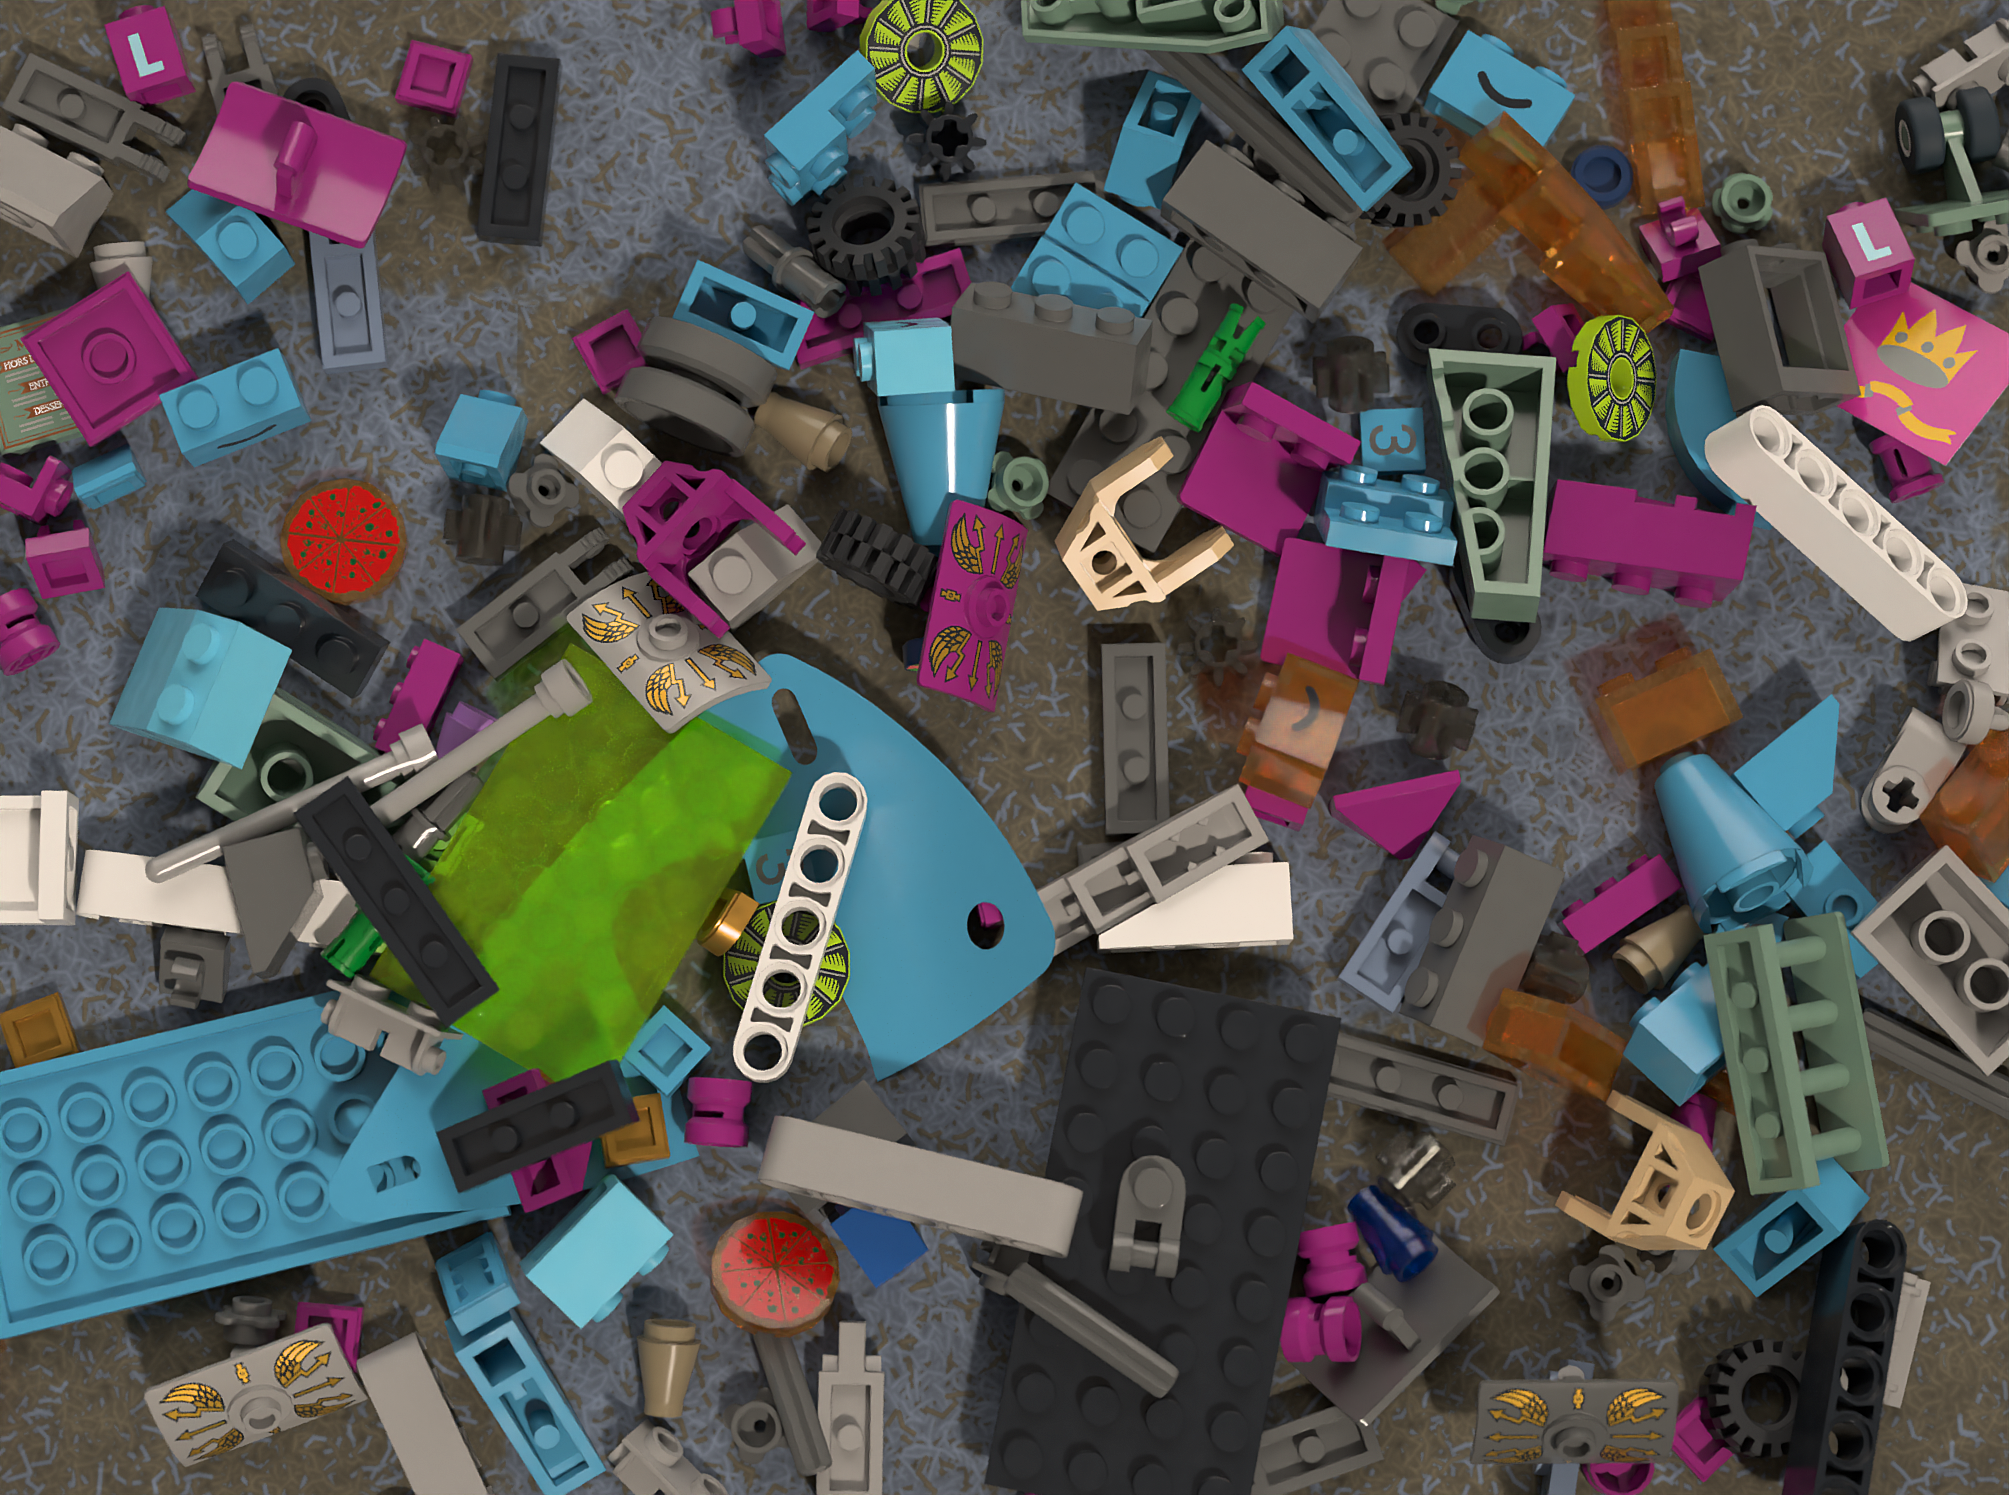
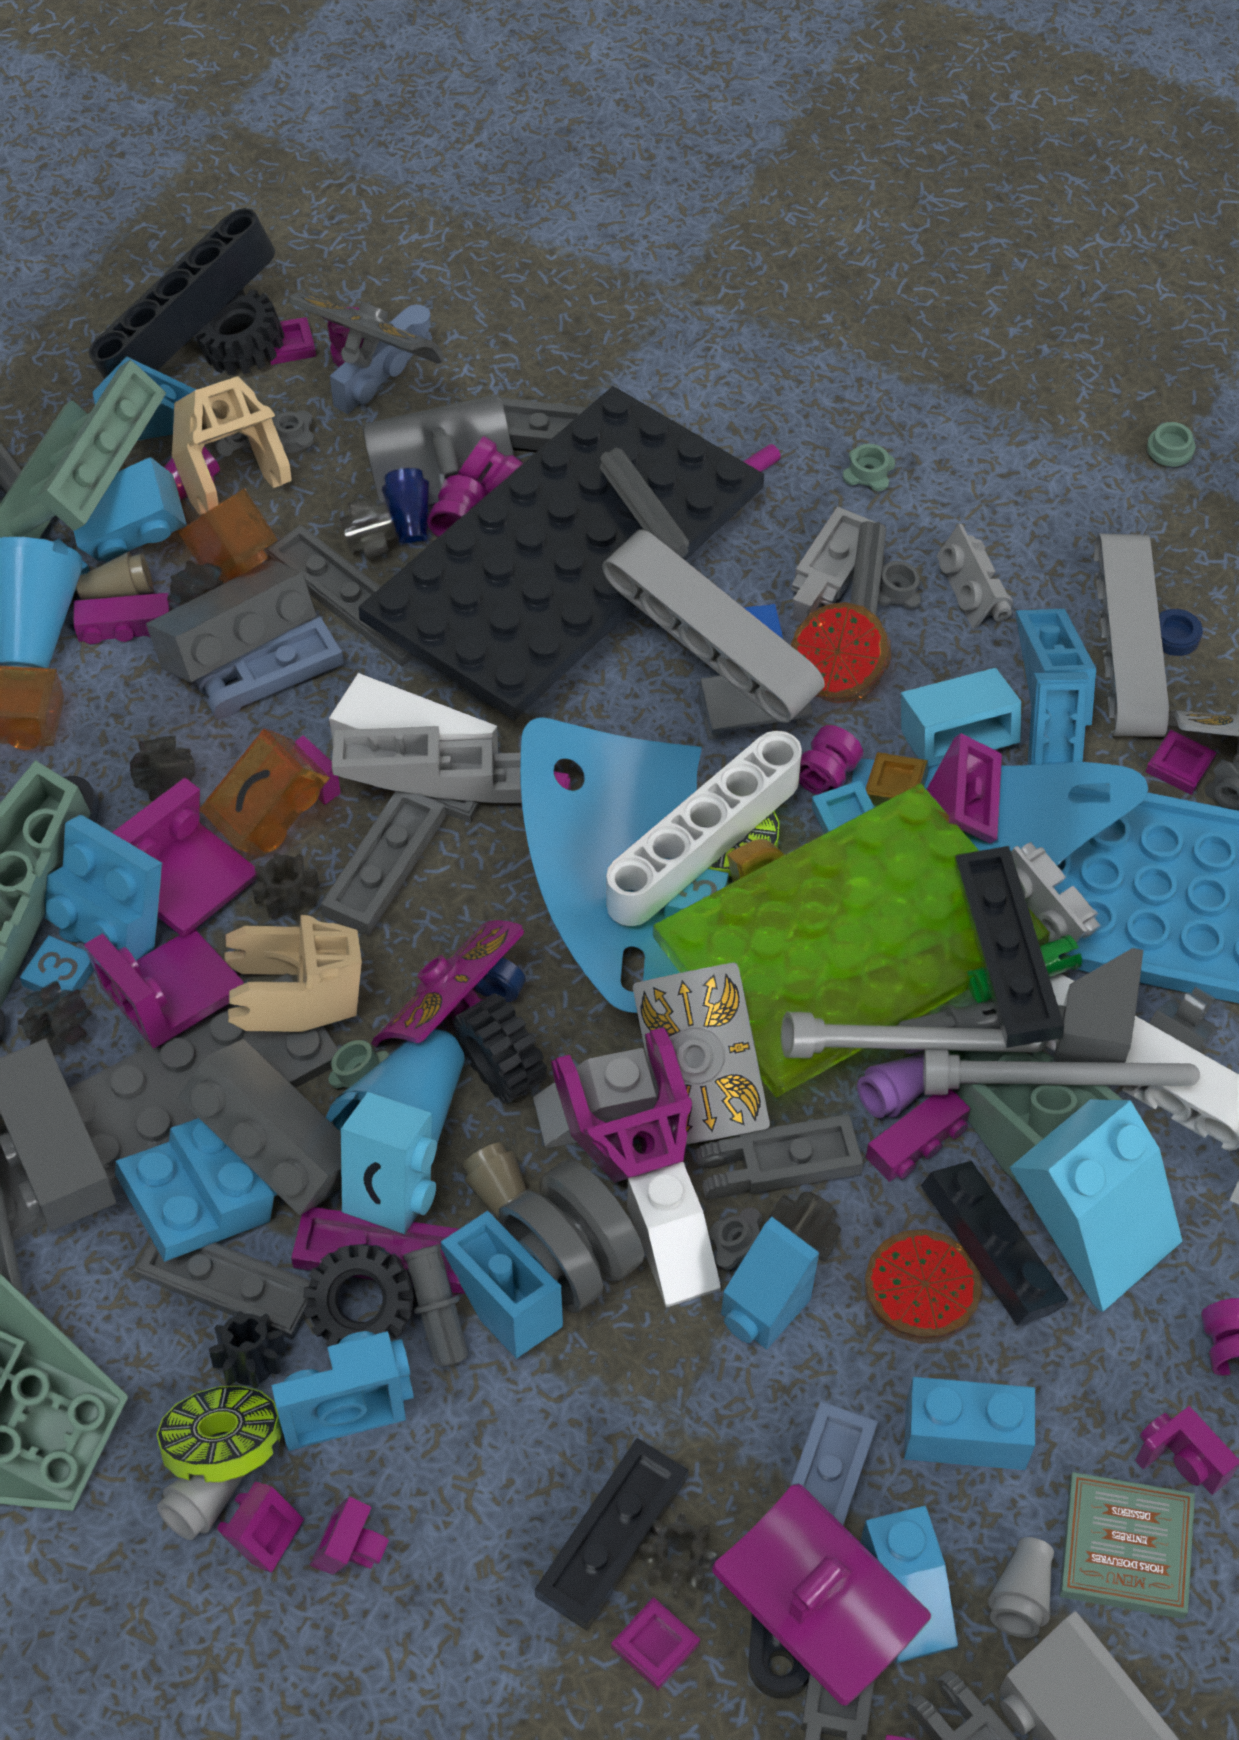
camera: 150 degrees left, 25 degrees down
magenta tile [20,271,200,447] -> none
magenta tile [25,519,105,599] -> none
dark azure slope [72,443,147,510] -> none
black plate [436,1059,641,1194] -> none
magenta tile [572,309,652,396] -> none
dark tan cone [637,1319,702,1417] -> none
dark azure slope [1103,71,1203,210] -> none
dark grey plate [1109,1156,1186,1278] -> none
green pin [1166,303,1266,433] -> none
magenta slope [1328,770,1461,860] -> none

